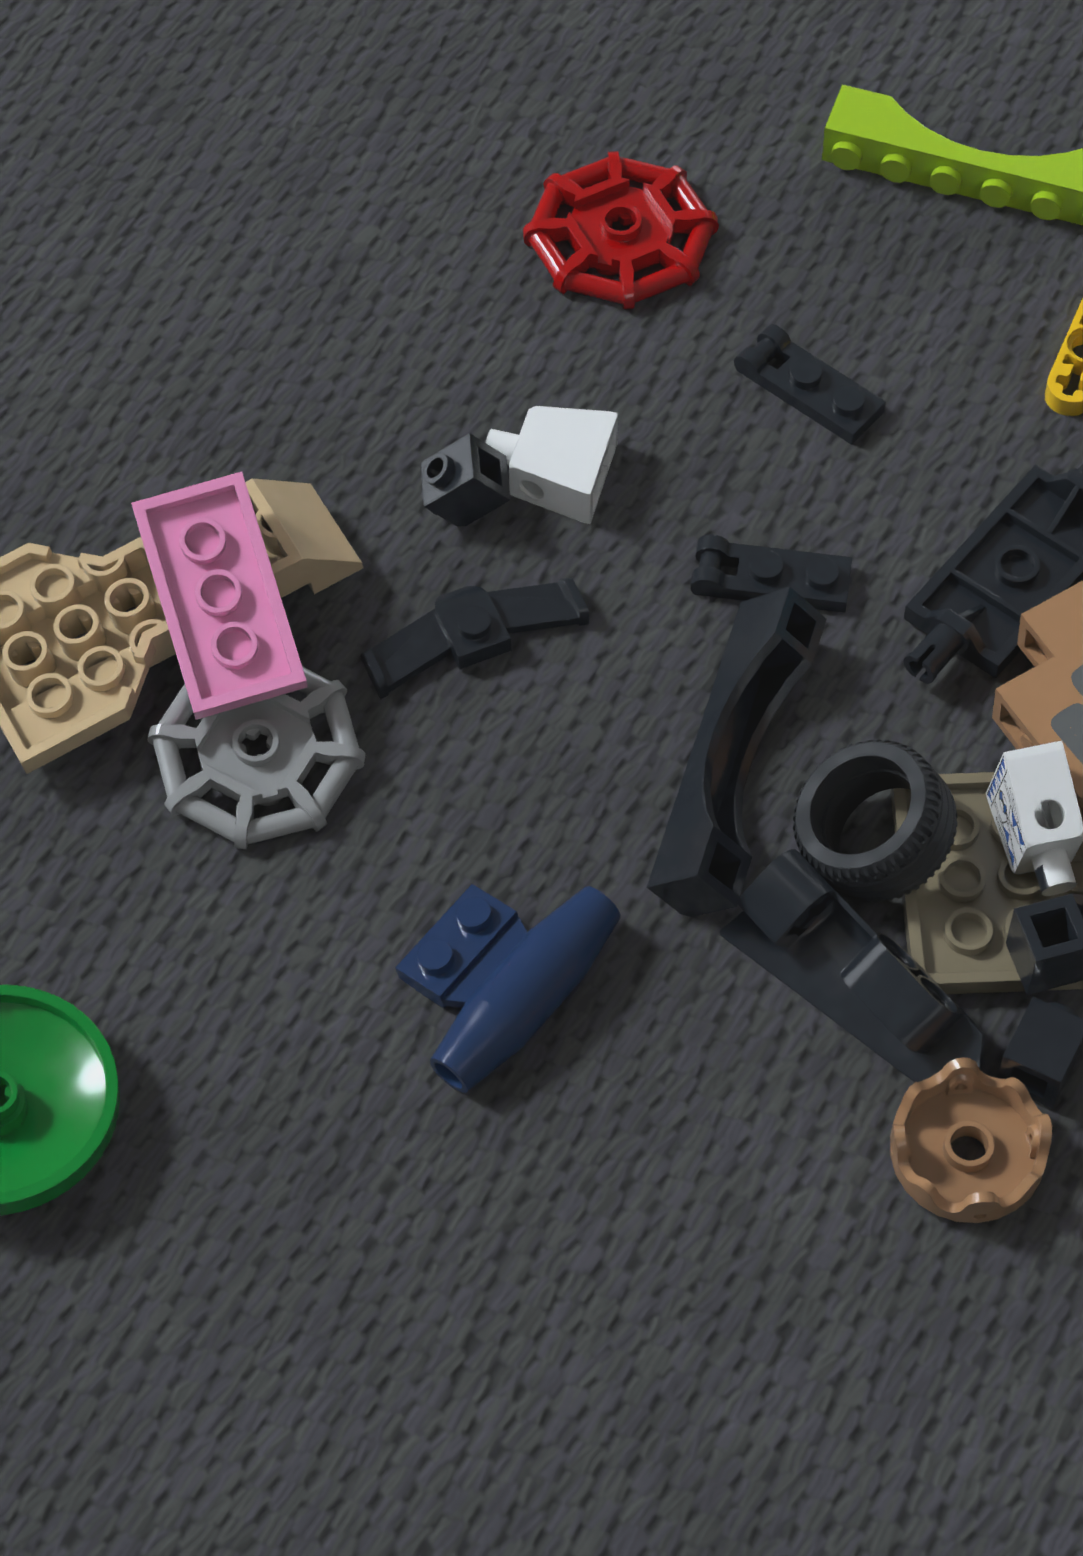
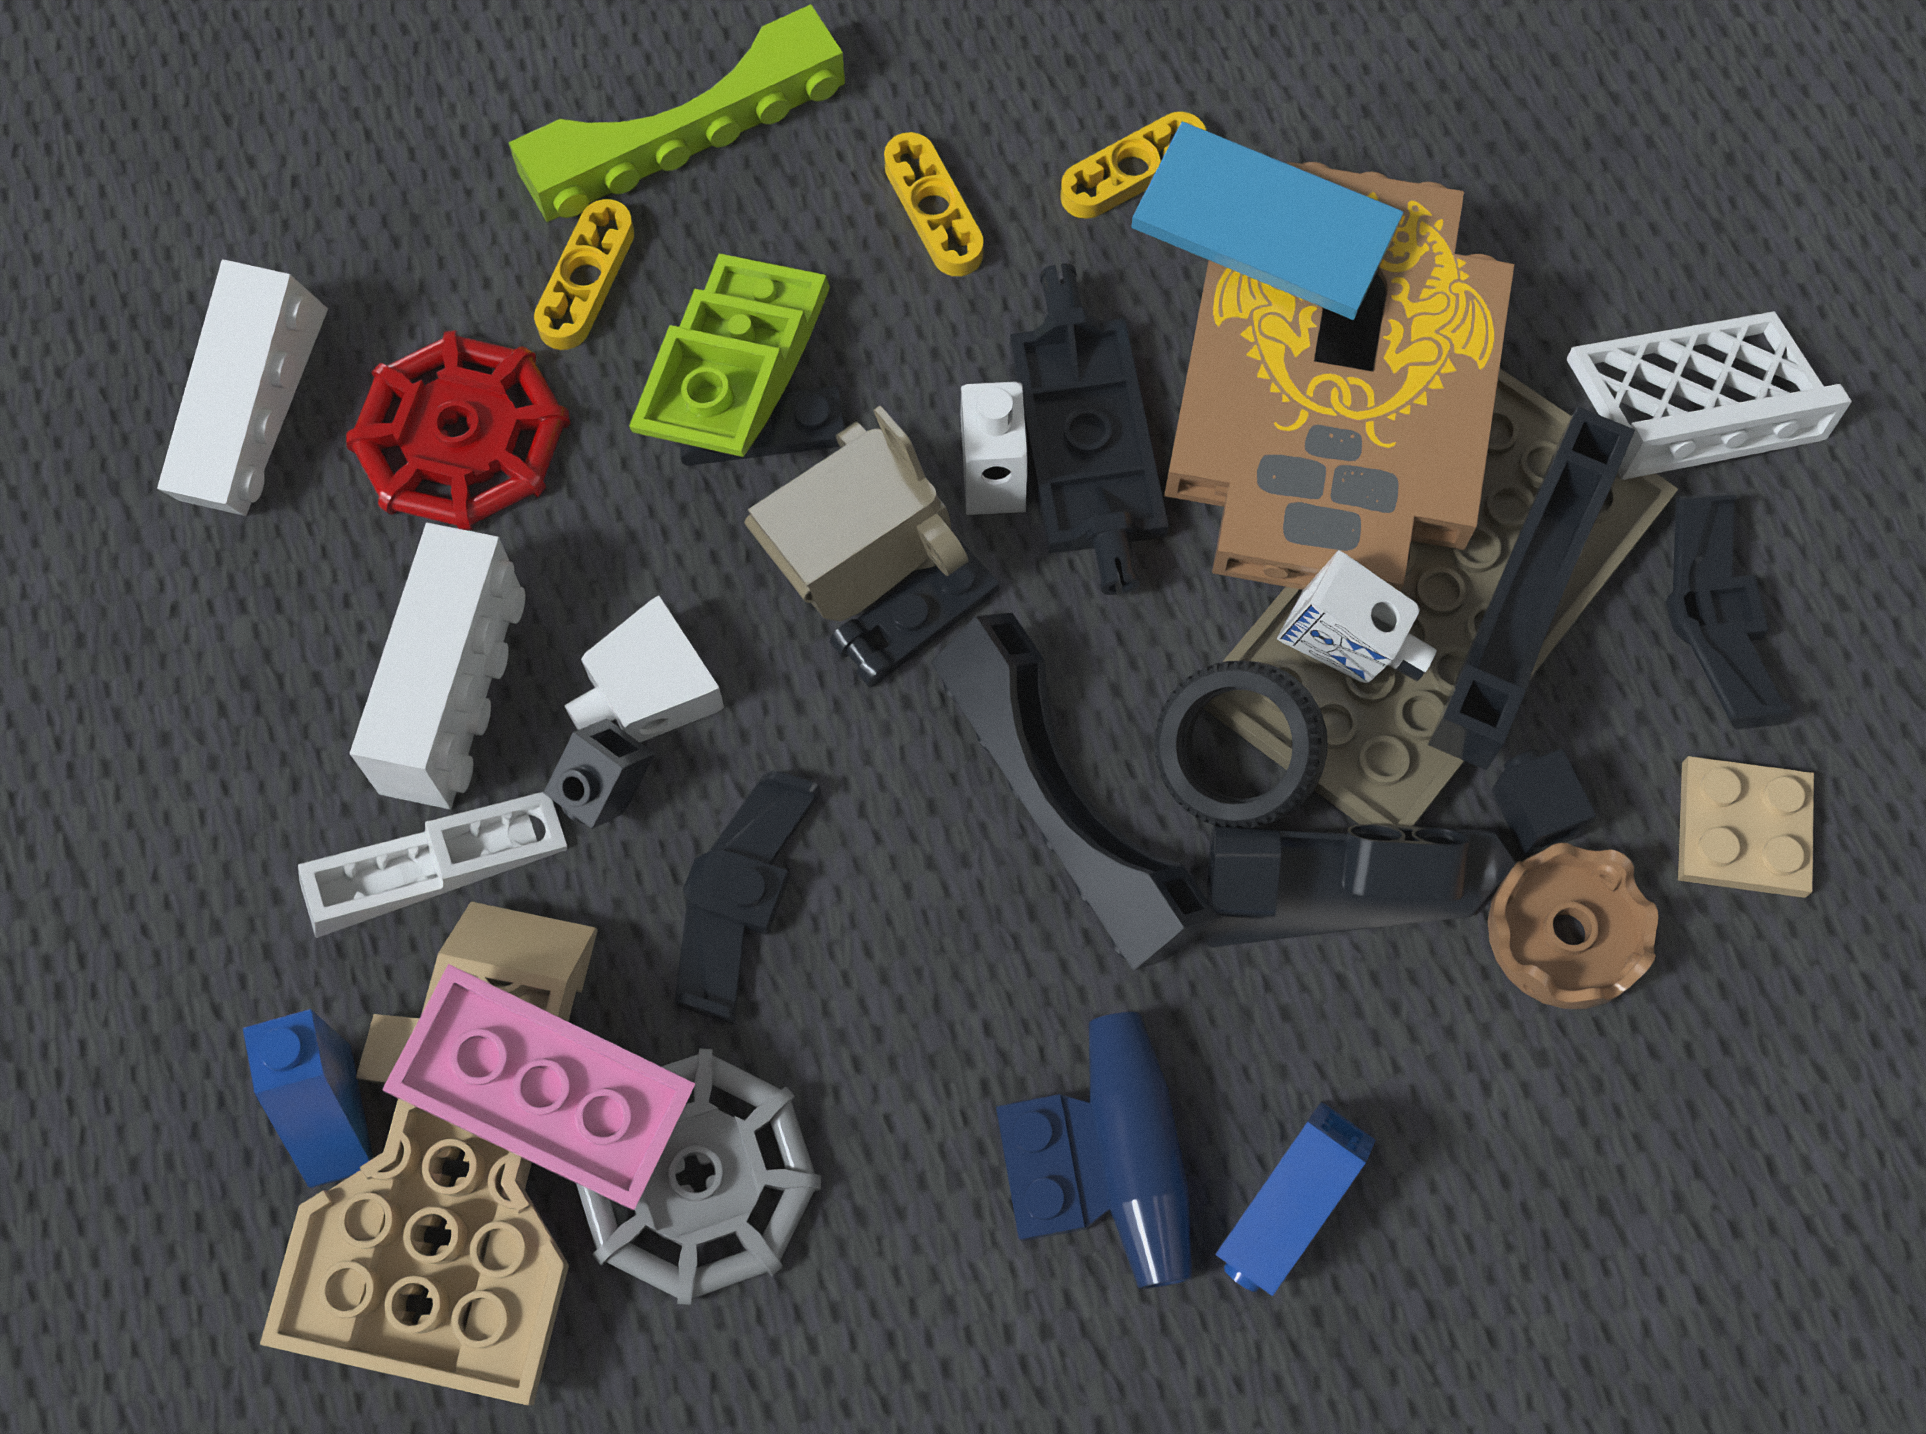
camera: 50 degrees left, 10 degrees up
none -> white wedge [157,259,328,516]
none -> blue slope [243,1009,373,1188]
none -> white slope [298,792,567,938]
none -> white brick [350,522,525,809]
none -> yellow beam [534,199,634,350]
none -> lime slope [629,253,830,457]
none -> piece [745,406,969,622]
none -> white torso [960,382,1027,515]
none -> blue slope [1215,1102,1376,1296]

